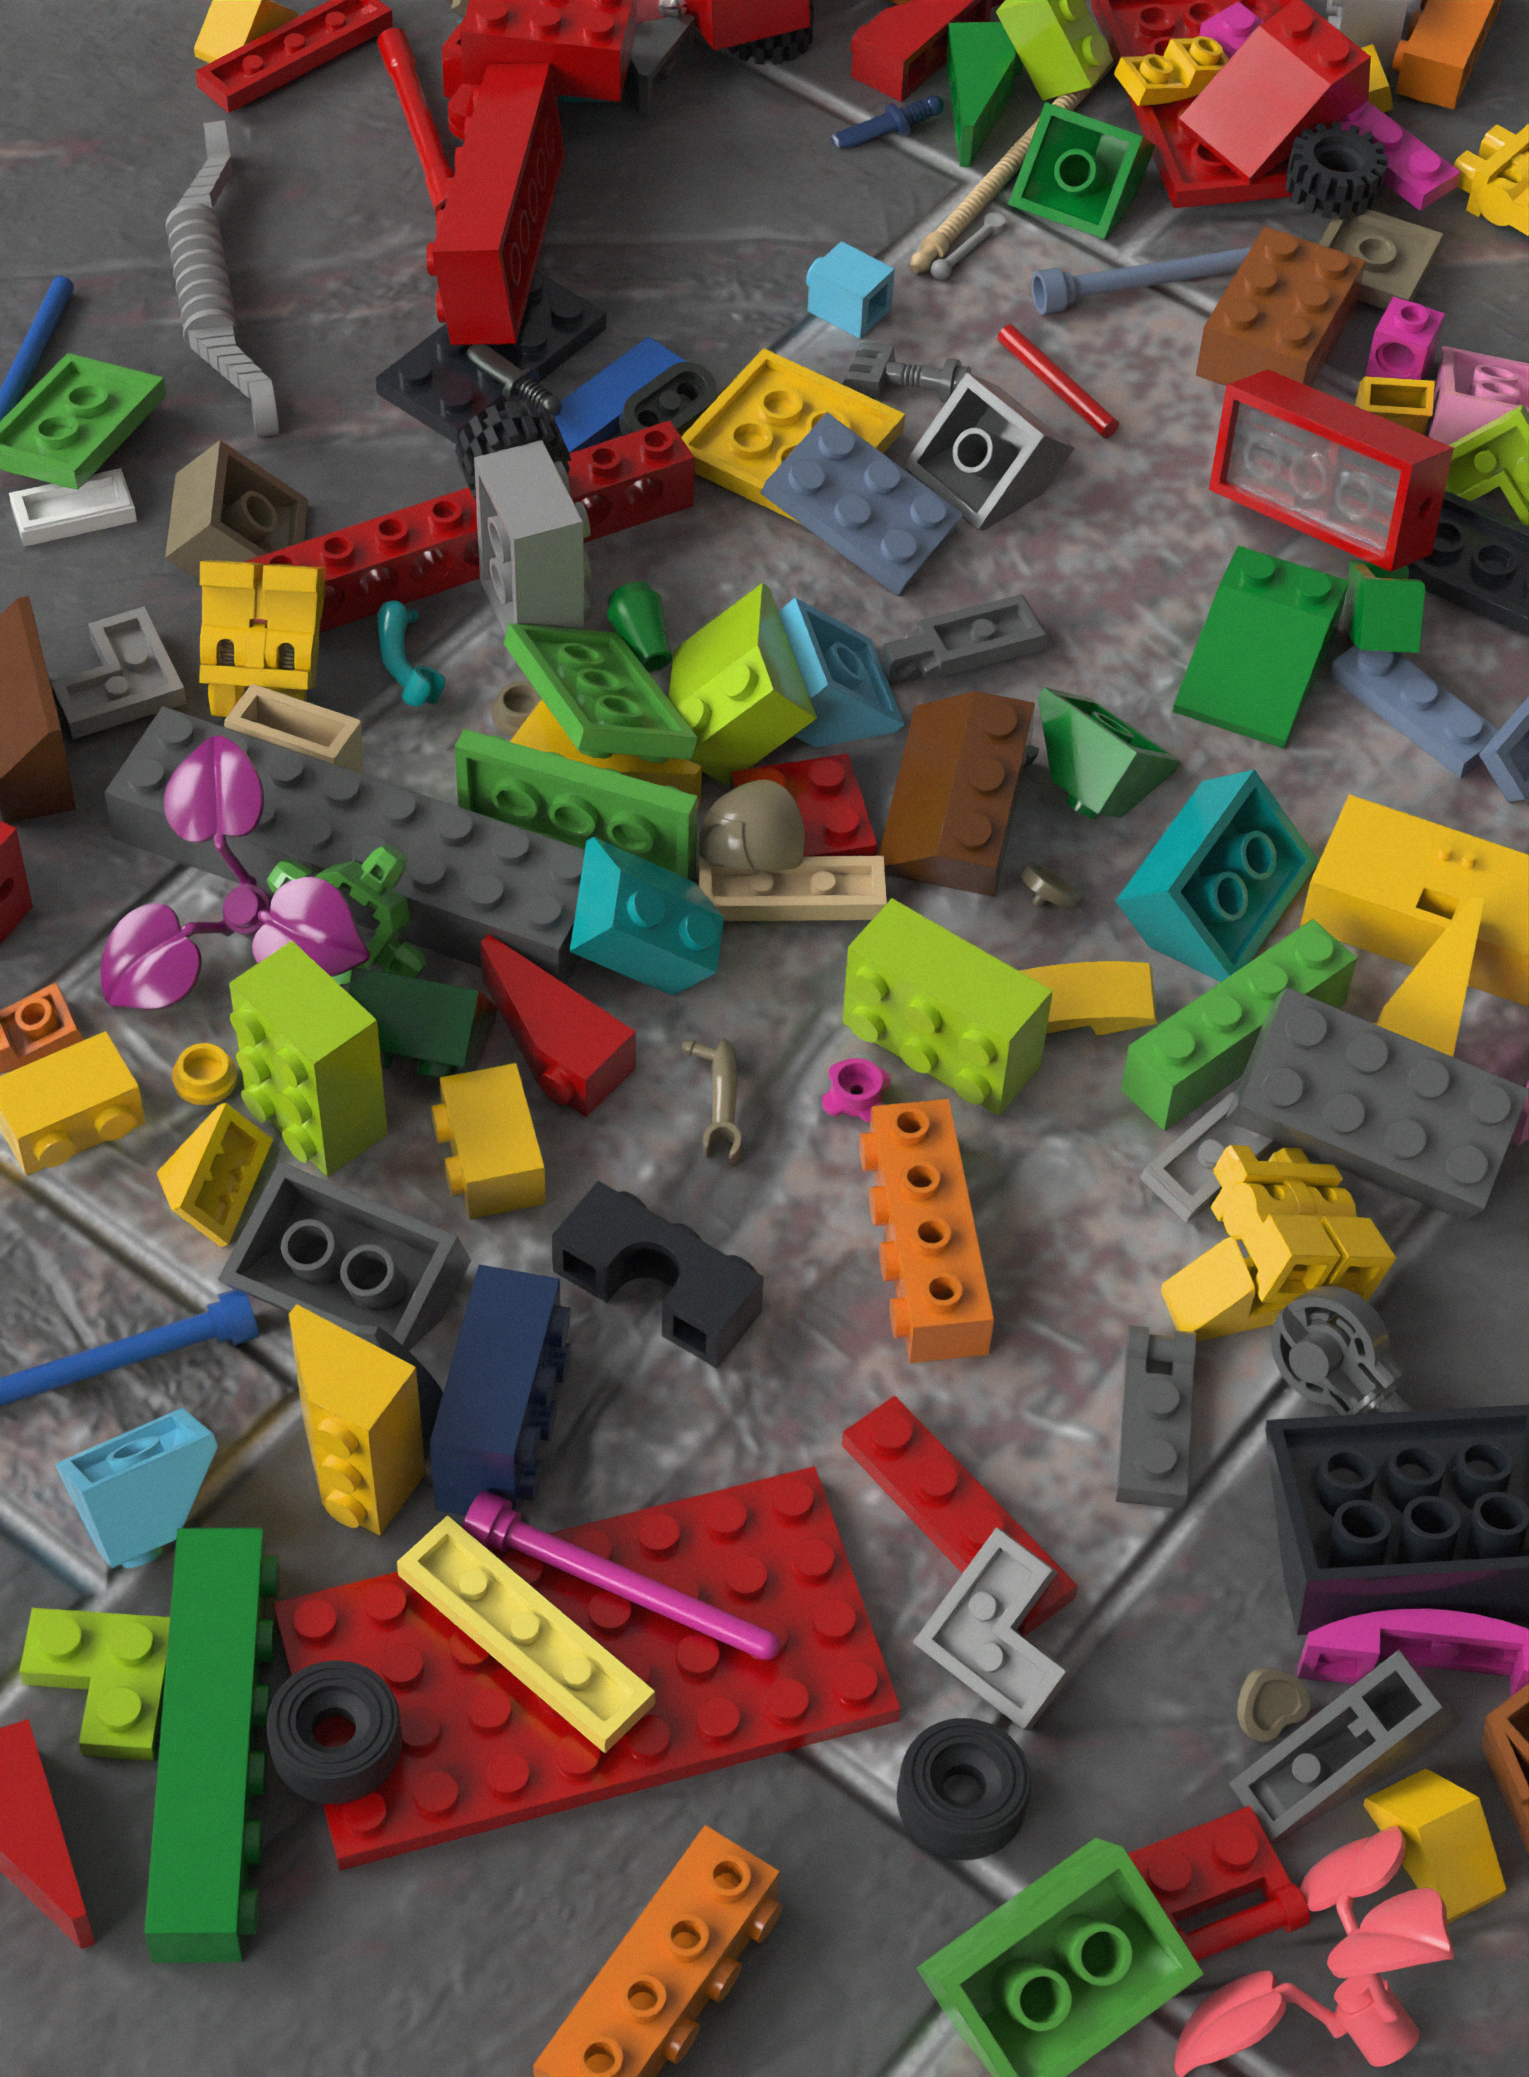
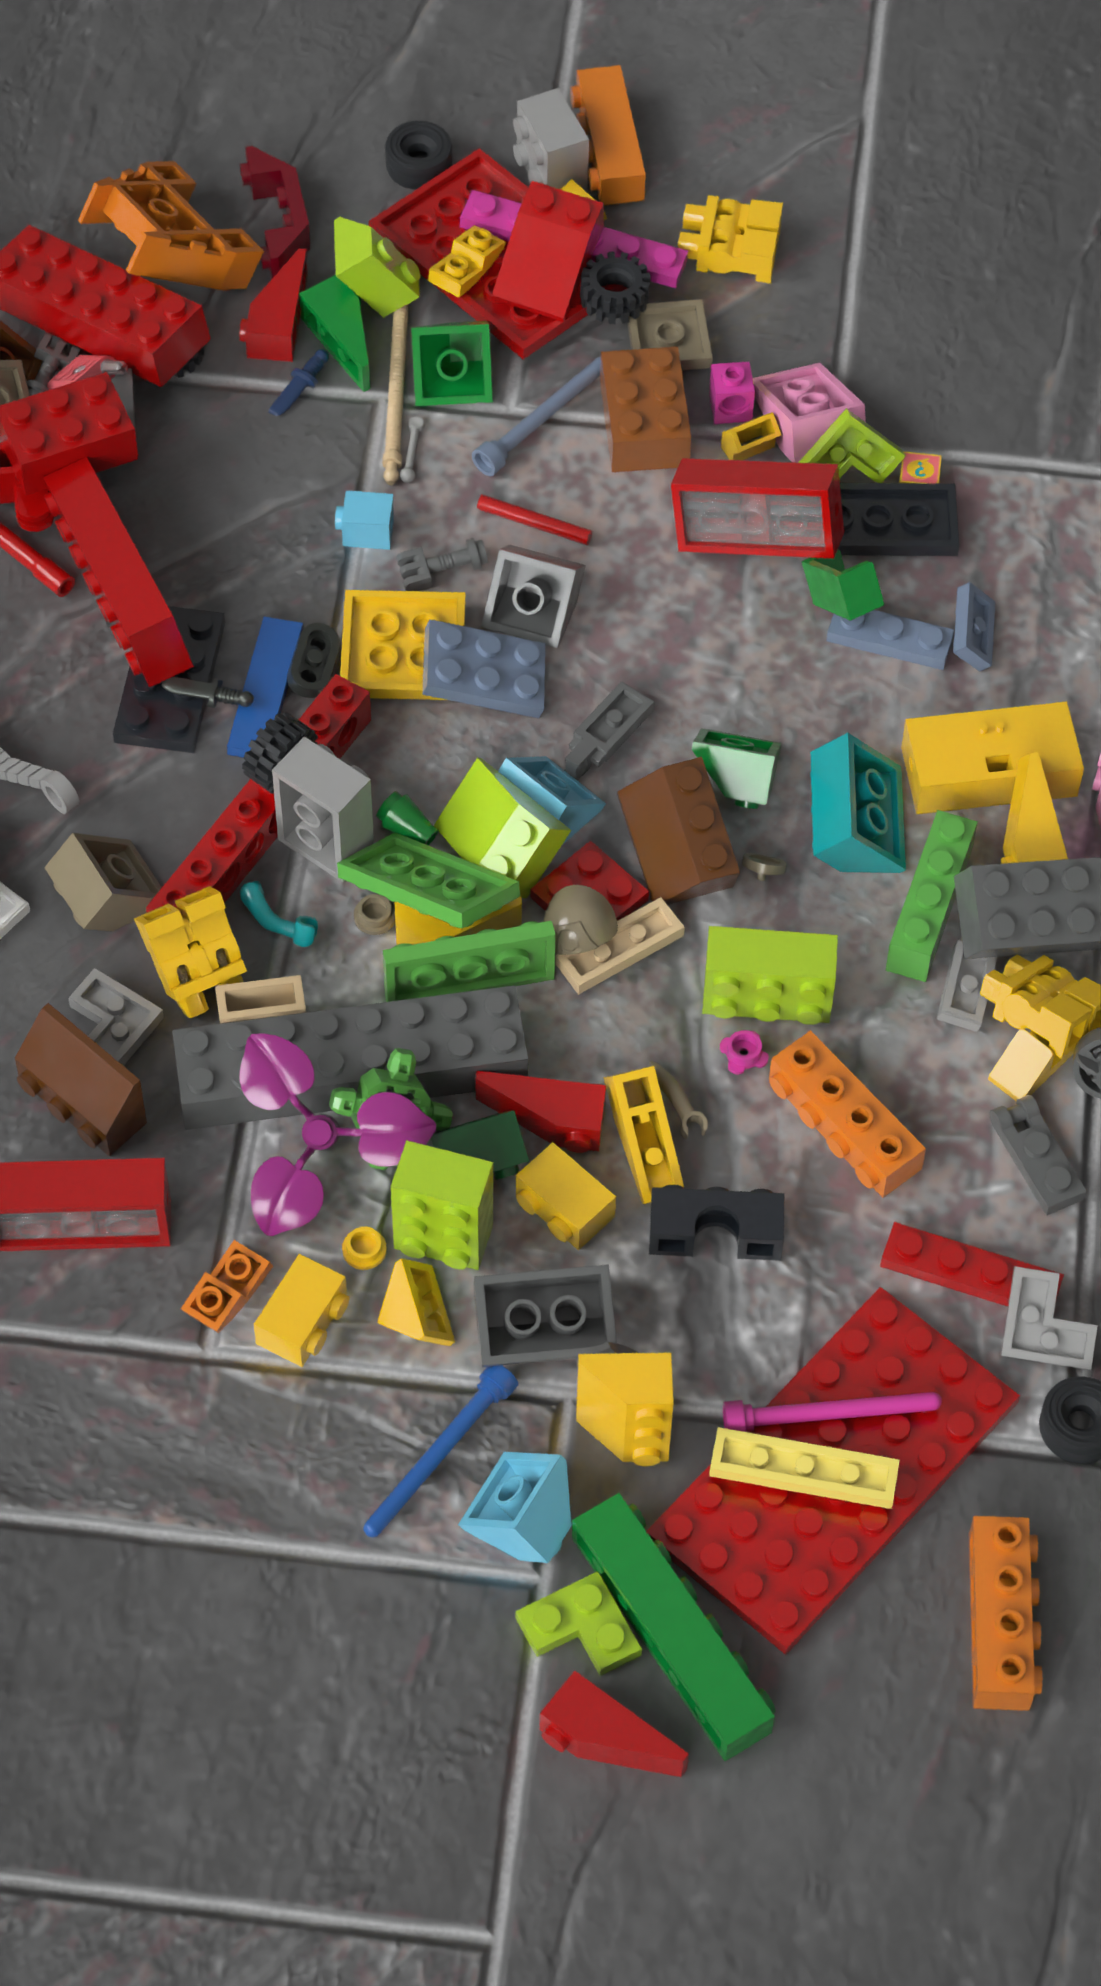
camera: 30 degrees left, 5 degrees up
black tyre [267,1660,402,1804] -> none
dark blue brick [430,1264,572,1516] -> none
teal slope [570,837,724,996] -> none
yellow slope [1020,961,1158,1036] -> none
green slope [1172,545,1349,749] -> none
none -> yellow slope [603,1066,684,1204]

